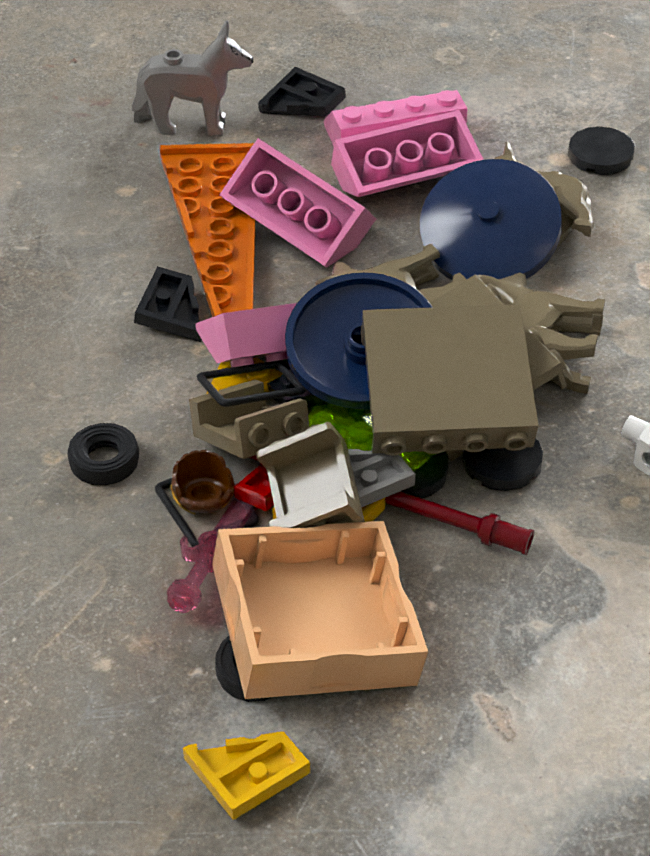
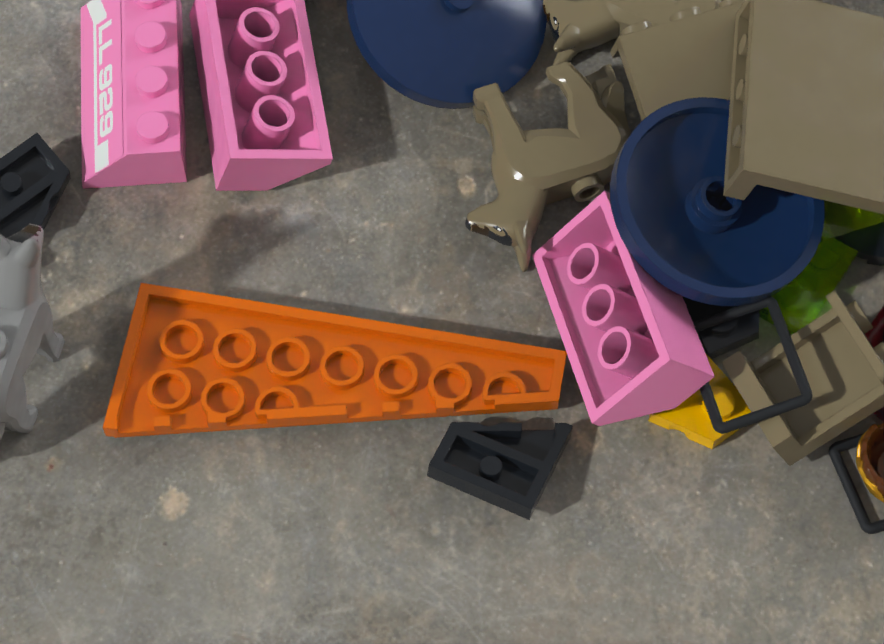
camera: 80 degrees left, 20 degrees up
black tyre [67,423,139,486] -> none
bright pink slope [219,138,376,268] -> none

